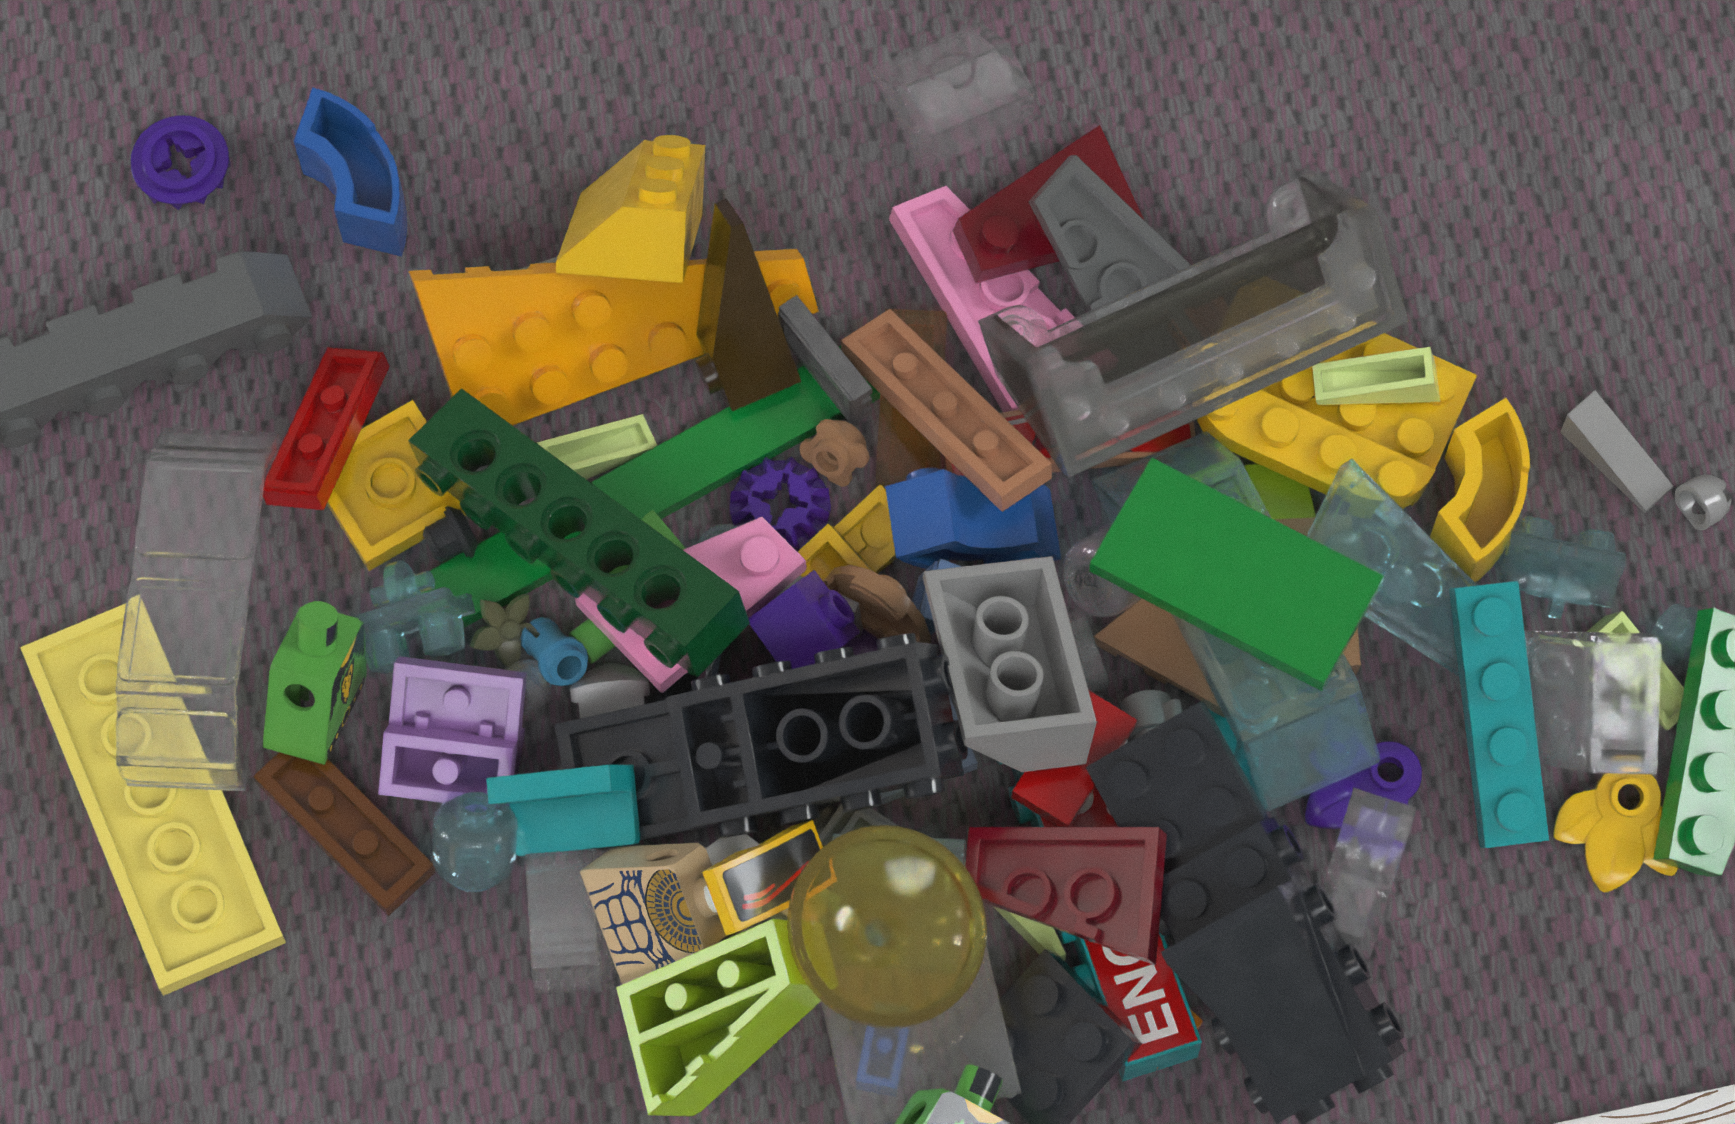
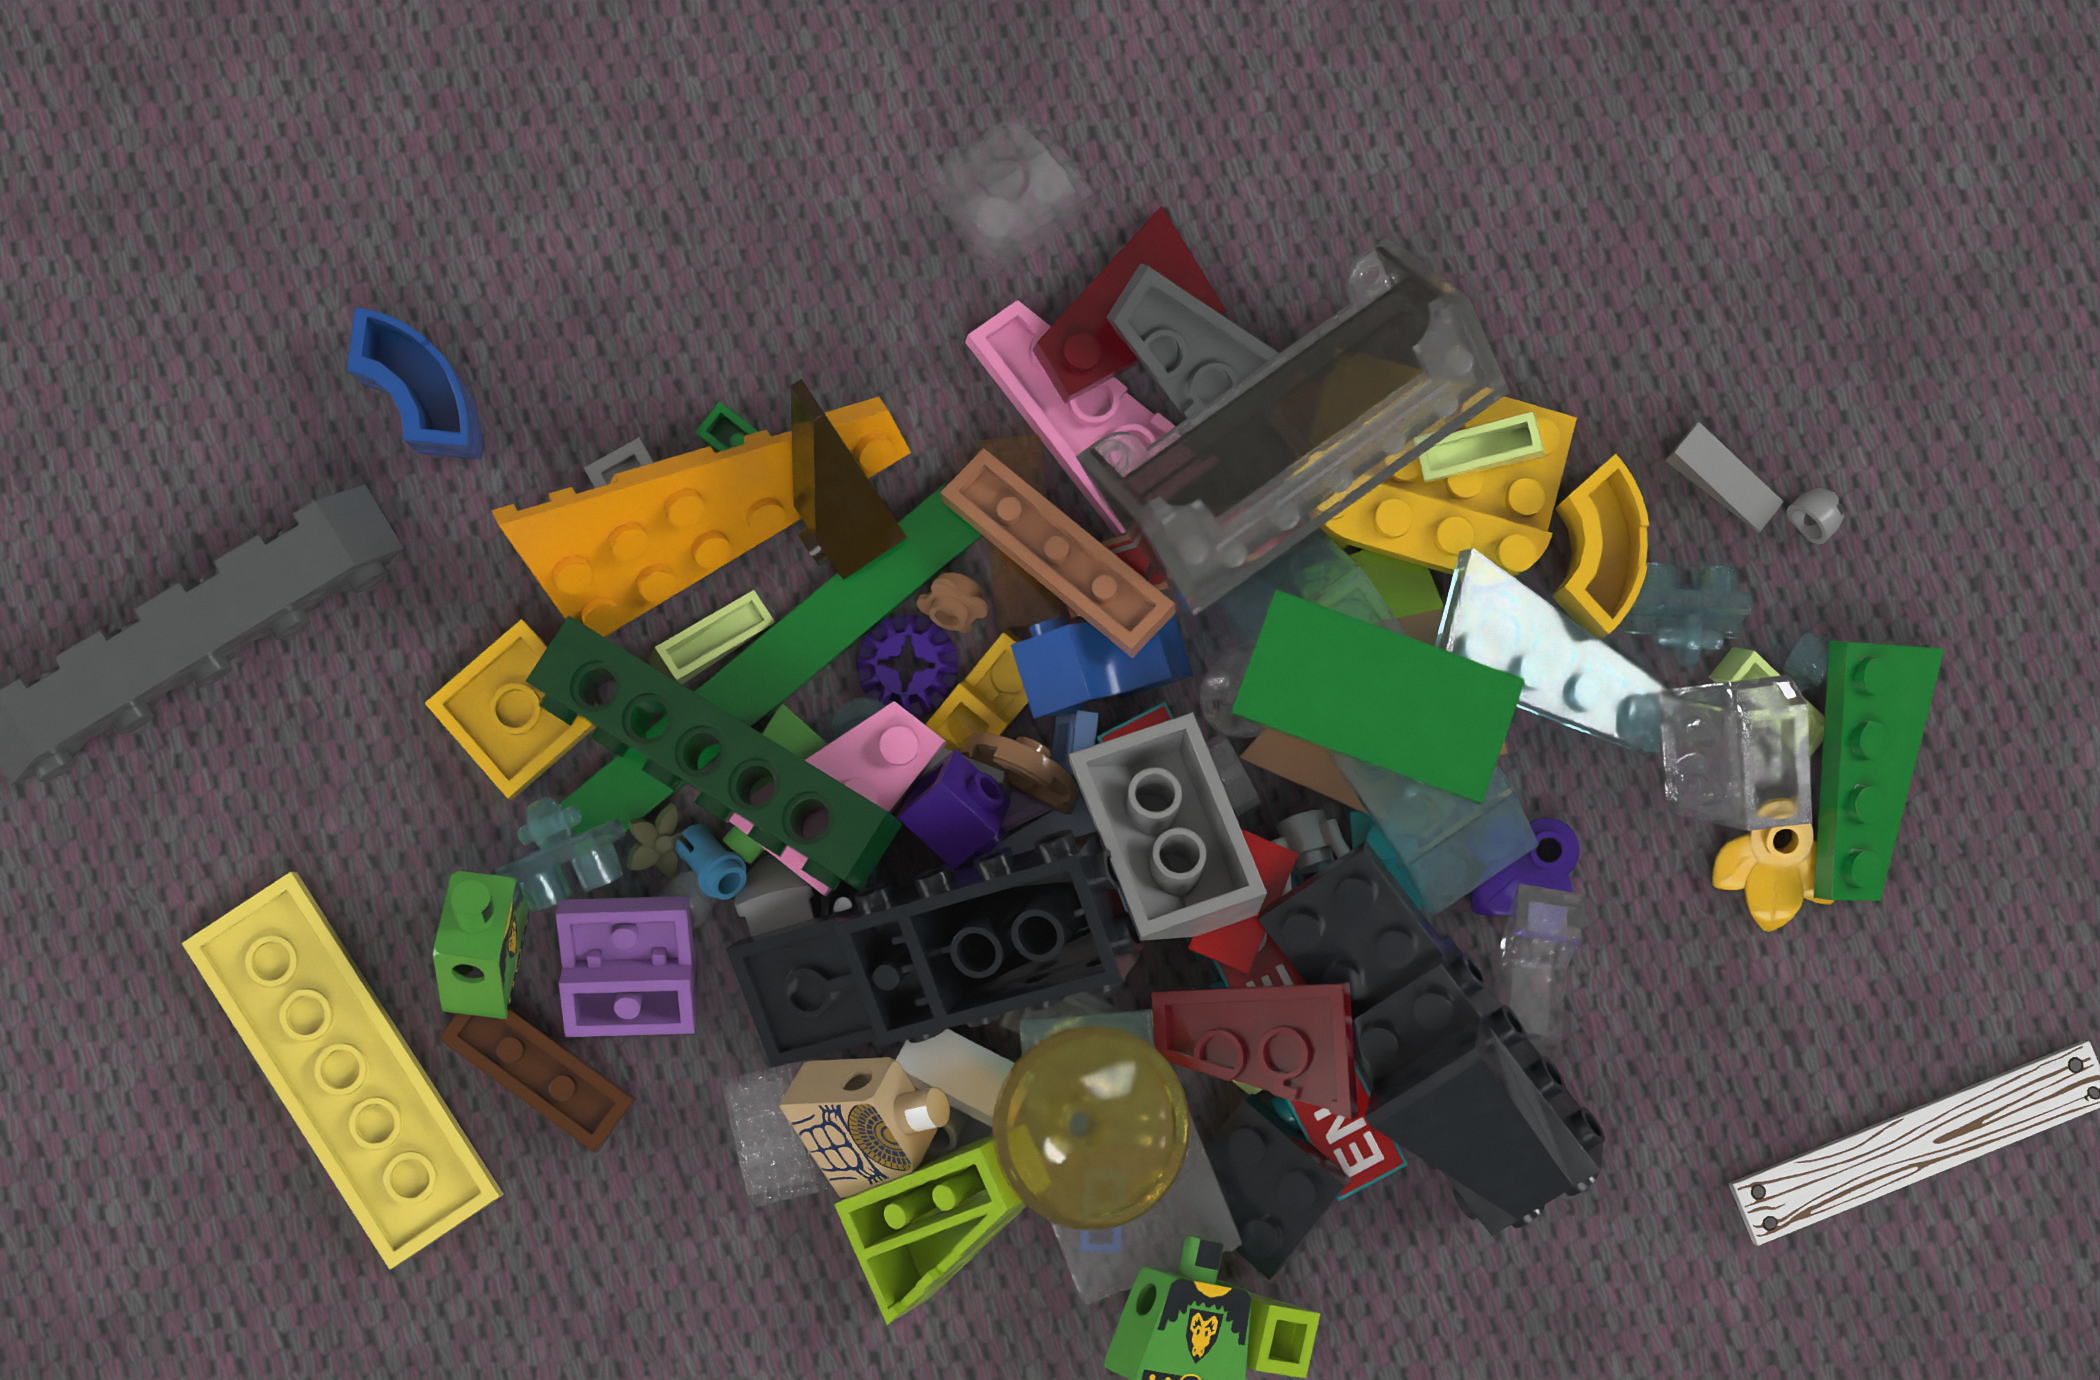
camera: 10 degrees left, 15 degrees up
clear windscreen [115,427,282,791] -> none
dark purple gear [131,115,231,211] -> none
red tile [260,347,390,511] -> none
black piece [423,506,478,562] -> none
clear light blue head [431,792,518,892] -> none
teal panel [486,765,640,856] -> none
yellow slope [556,135,706,283] -> none
slope [702,820,836,935] -> none
flat silver tile [778,295,872,425] -> none
teal plate [1449,581,1549,848] -> none

